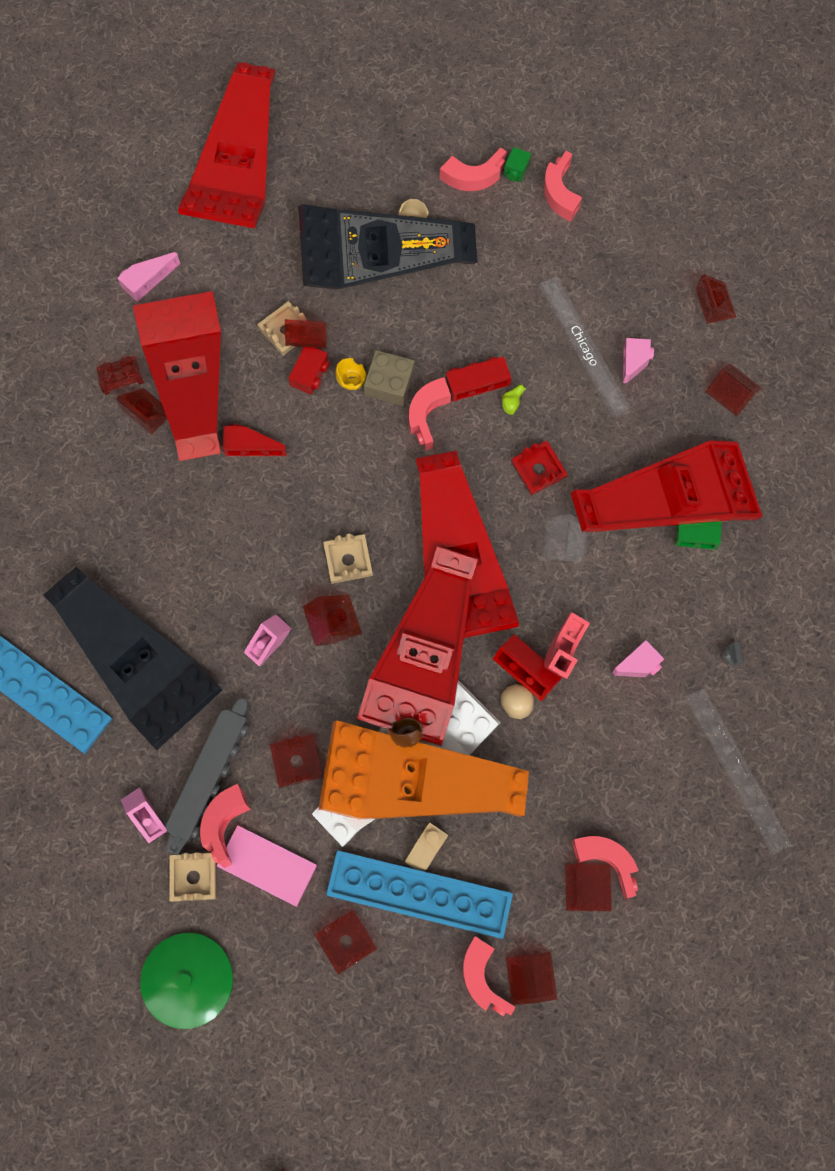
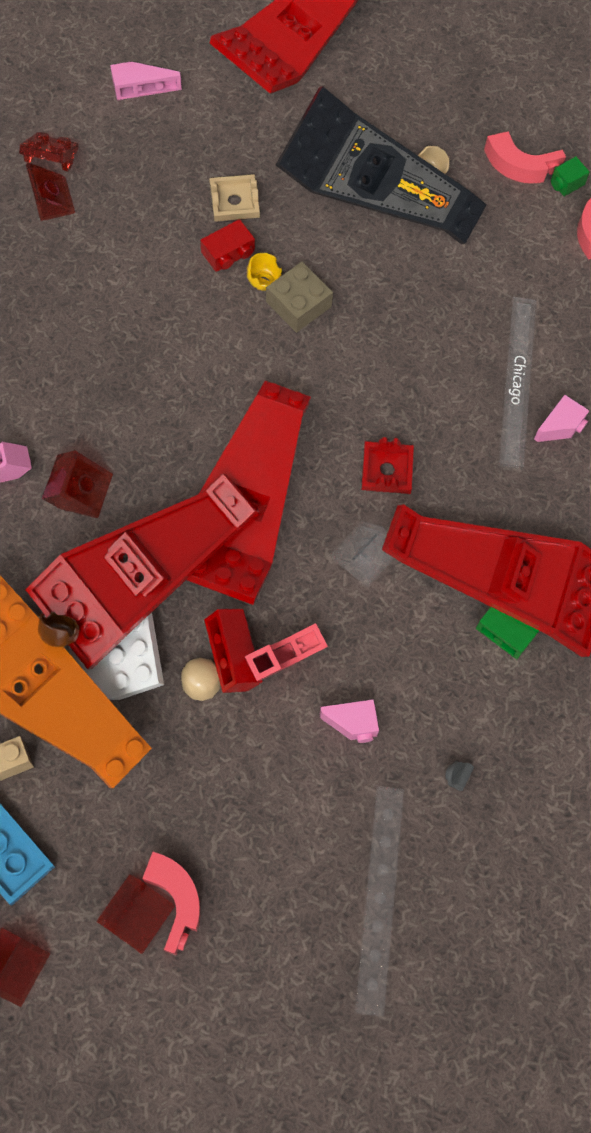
camera: 30 degrees right, 5 degrees down
red wing [133,291,221,461] -> none
red slope [223,424,287,456] -> none
clear red slope [285,319,329,348] -> none
tan piece [323,533,373,584] -> none
coral arch [409,377,451,451] -> none
red brick [445,356,511,402] -> none
lime animal [502,383,526,415] -> none

